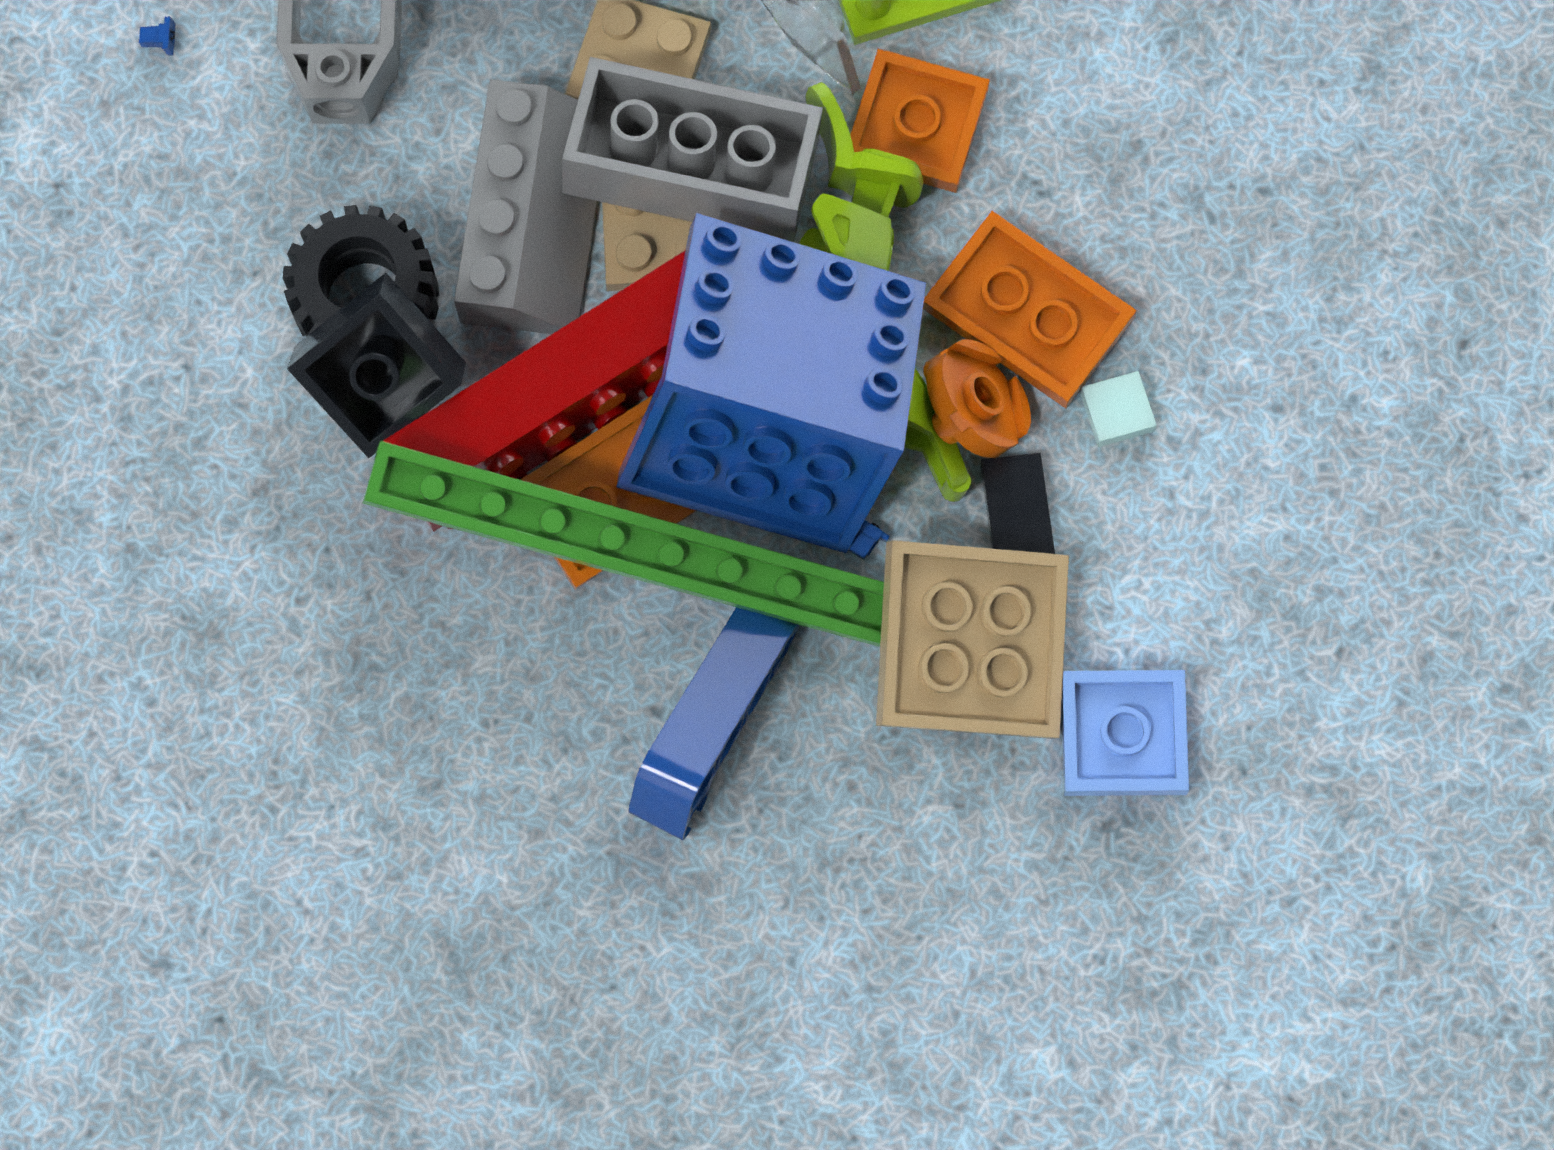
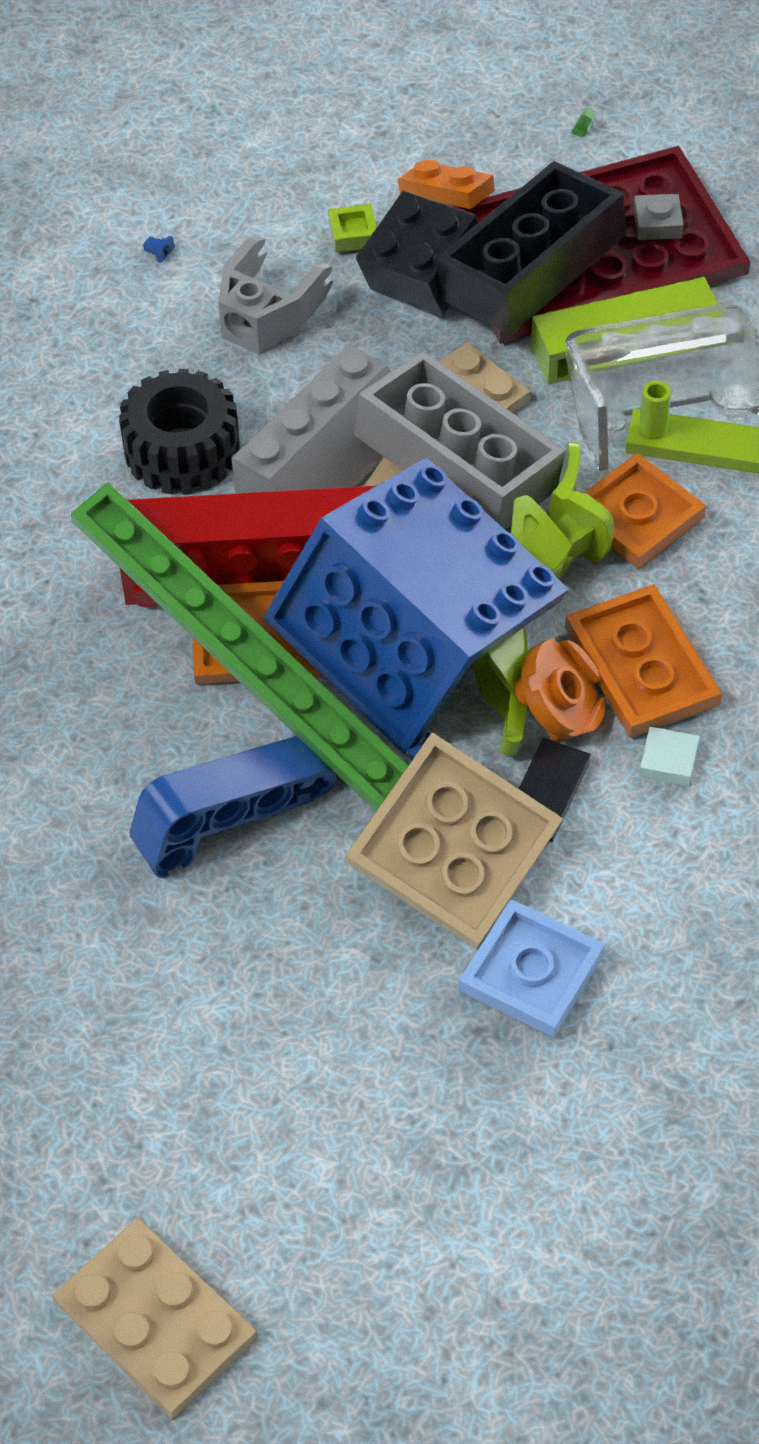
camera: 30 degrees right, 20 degrees down
black brick [287,273,466,459] -> none

